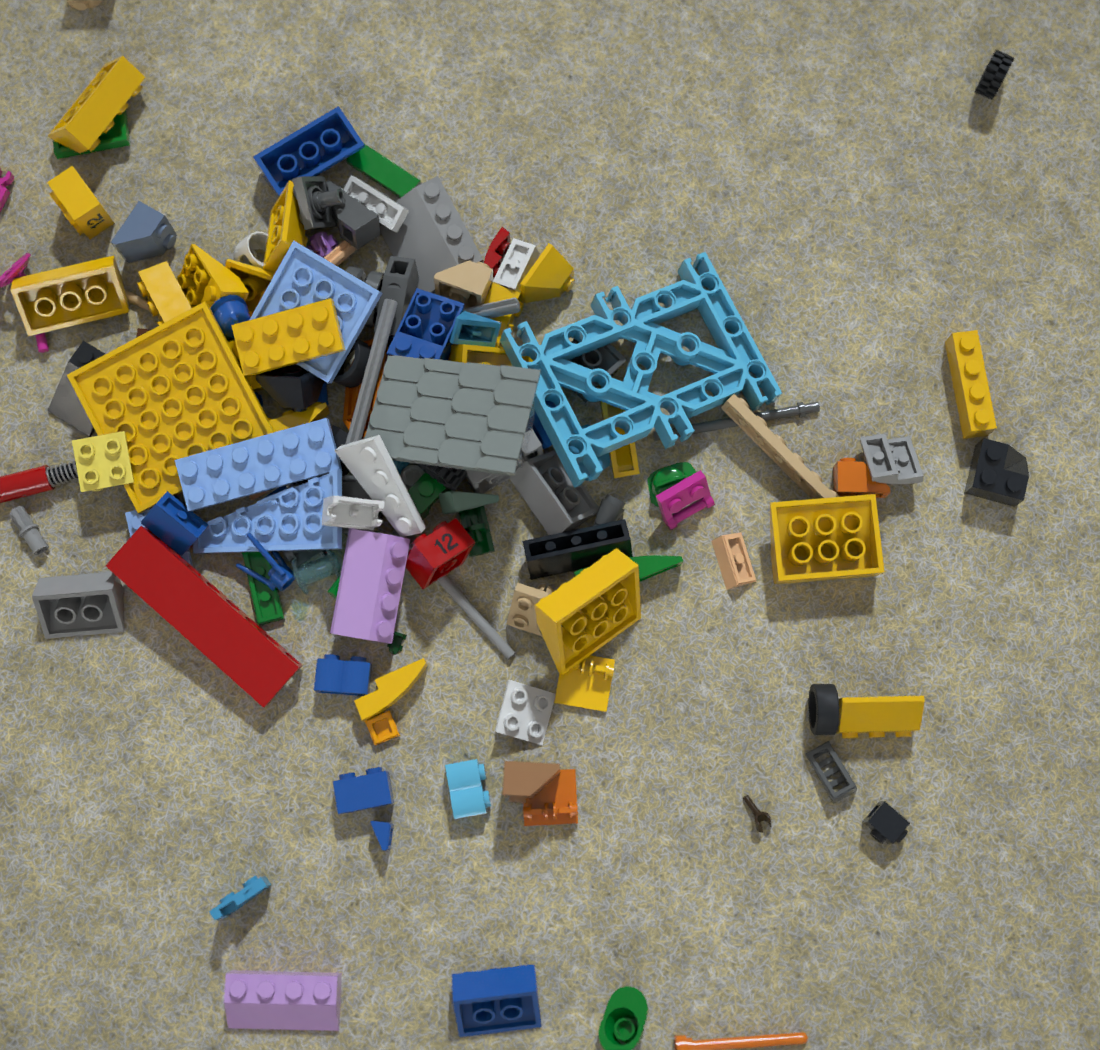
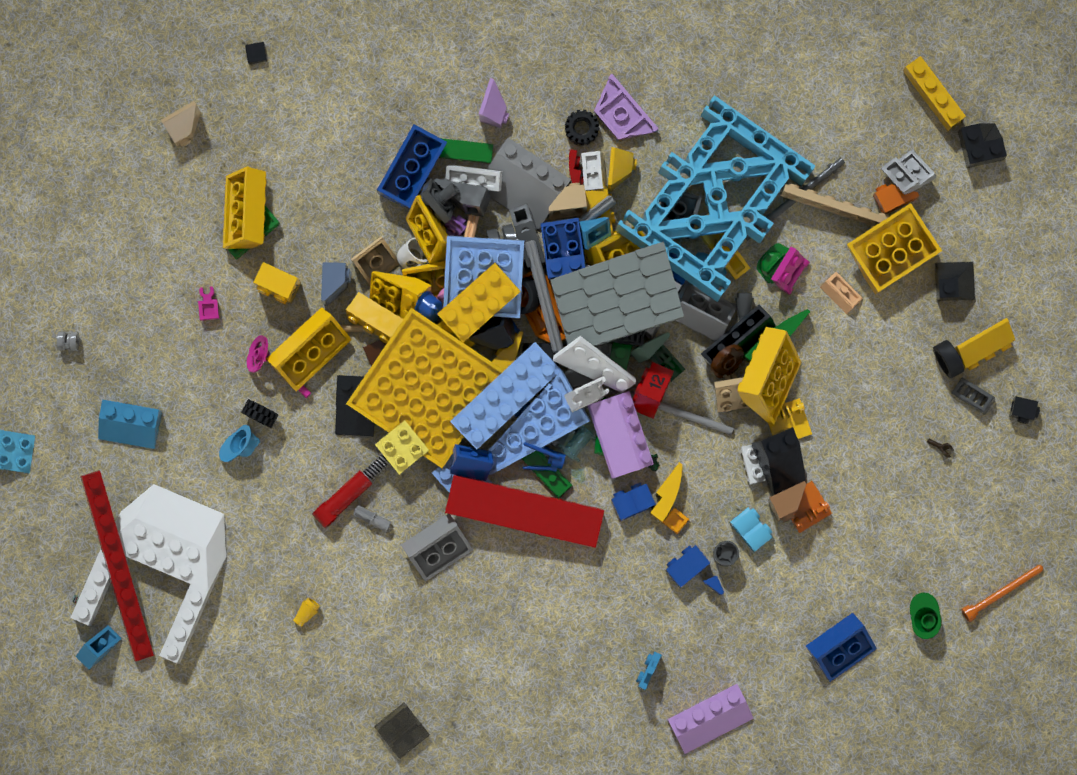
camera: 25 degrees left, 5 degrees up
none -> tan slope [351,236,399,285]
none -> lavender slope [479,78,509,128]
none -> black tyre [565,109,599,146]
none -> lavender wing [594,74,659,141]
none -> reddish brown tile [710,344,745,378]
none -> dark grey wheel [713,541,739,567]
none -> black slope [751,427,806,496]
none -> black slope [935,262,975,301]

